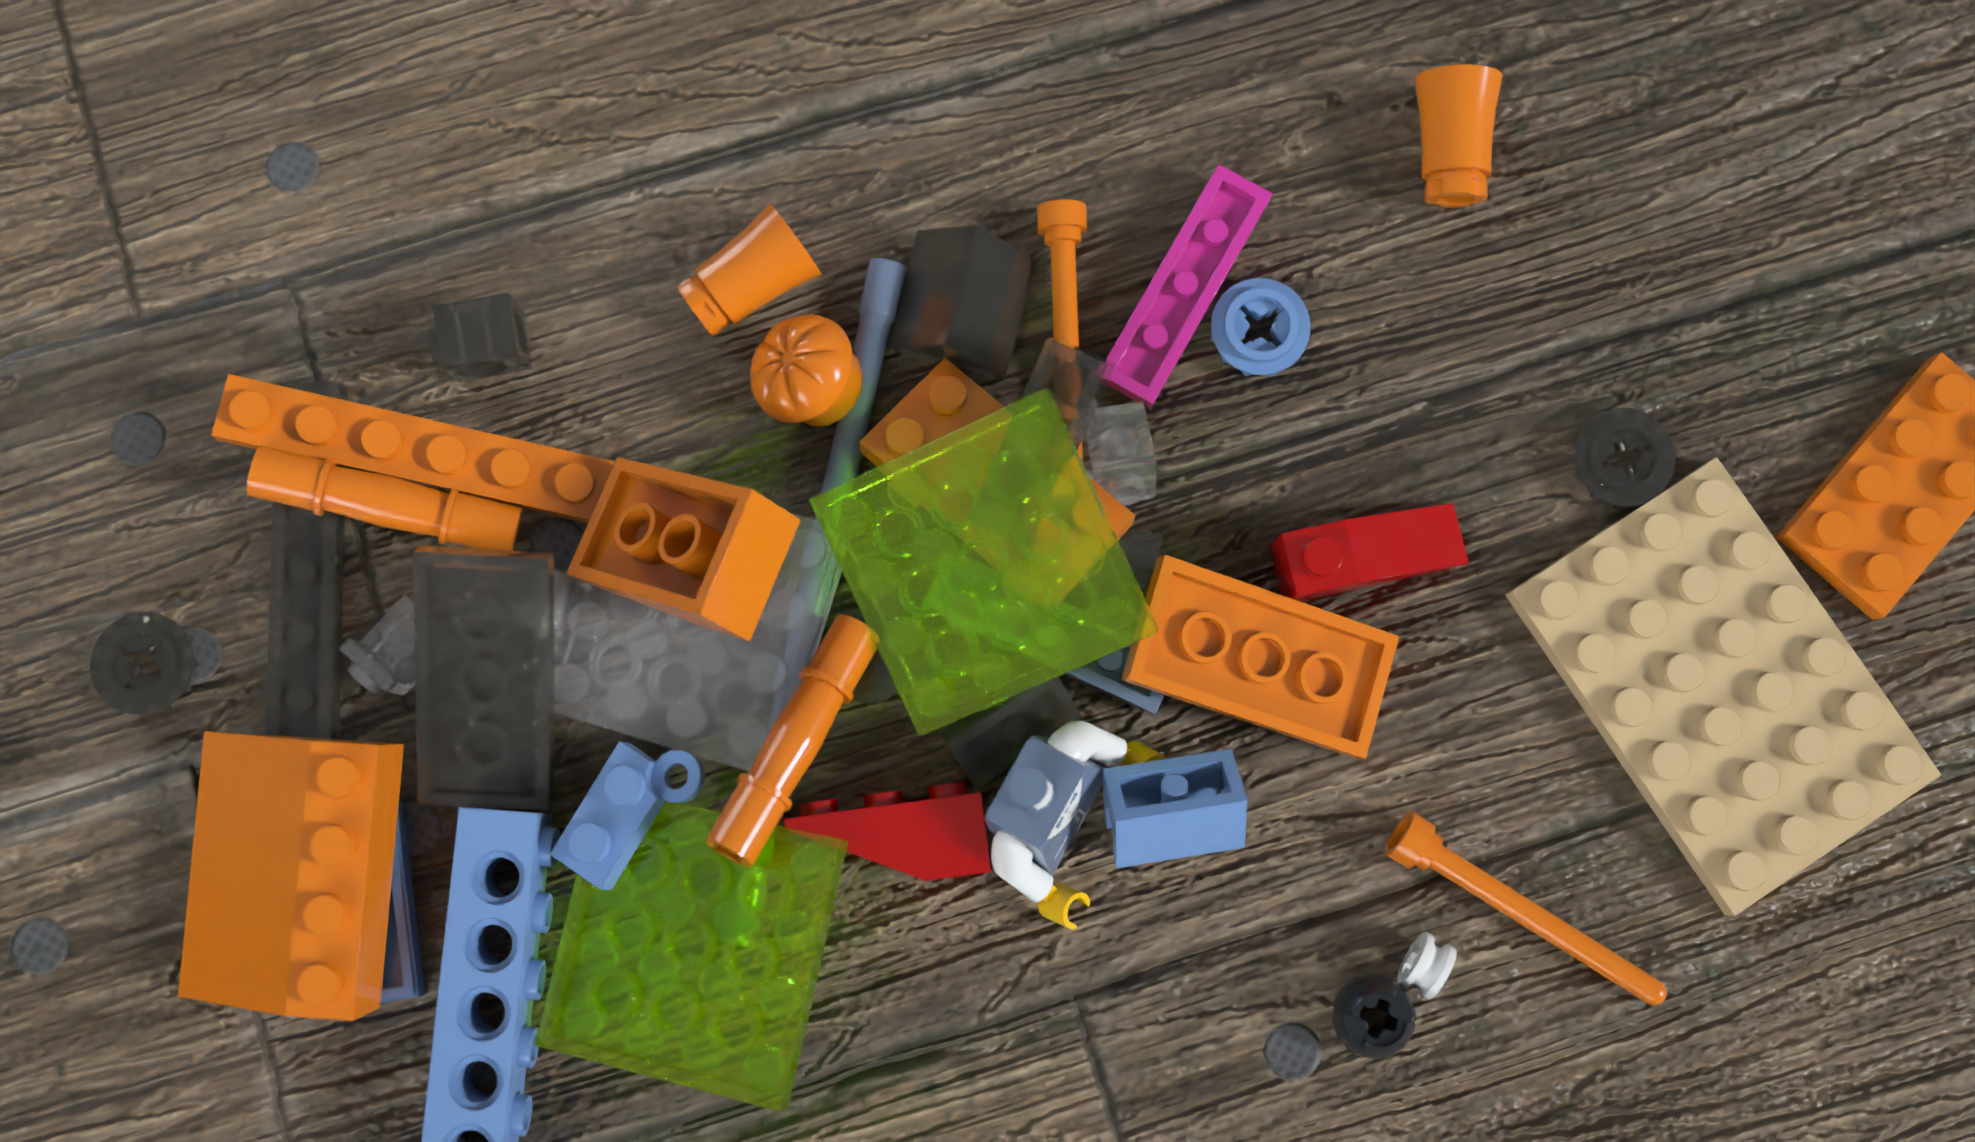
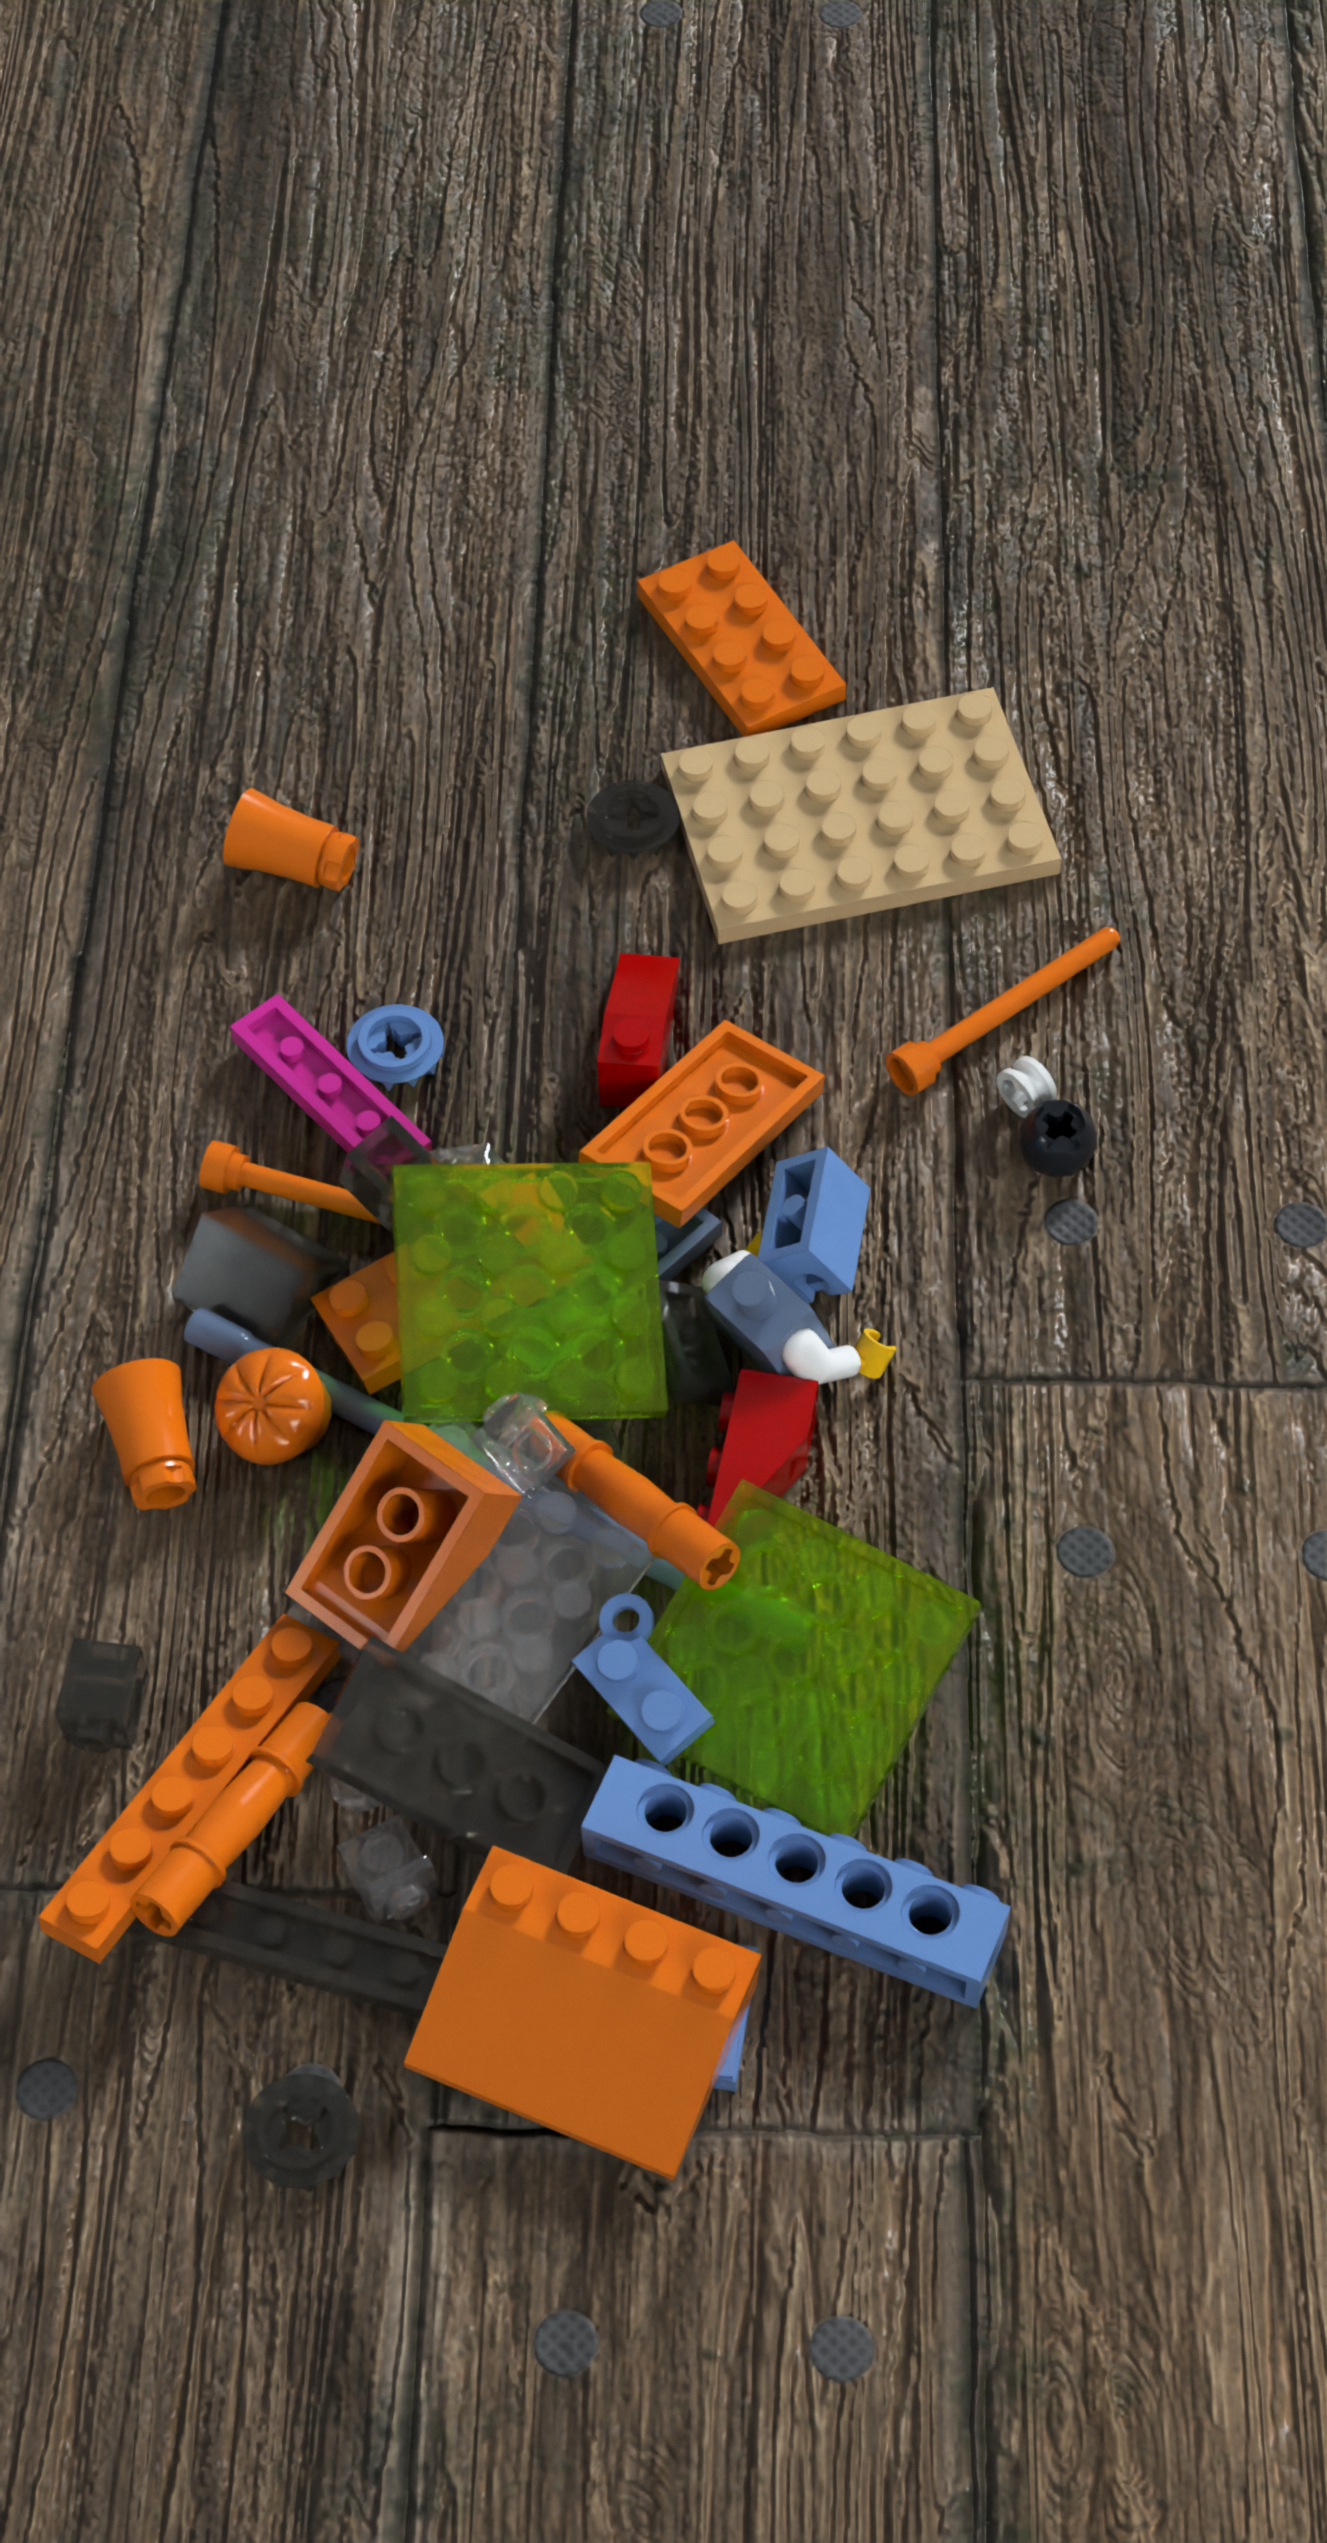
camera: 65 degrees left, 25 degrees down
none -> clear bracket [471,1392,577,1498]

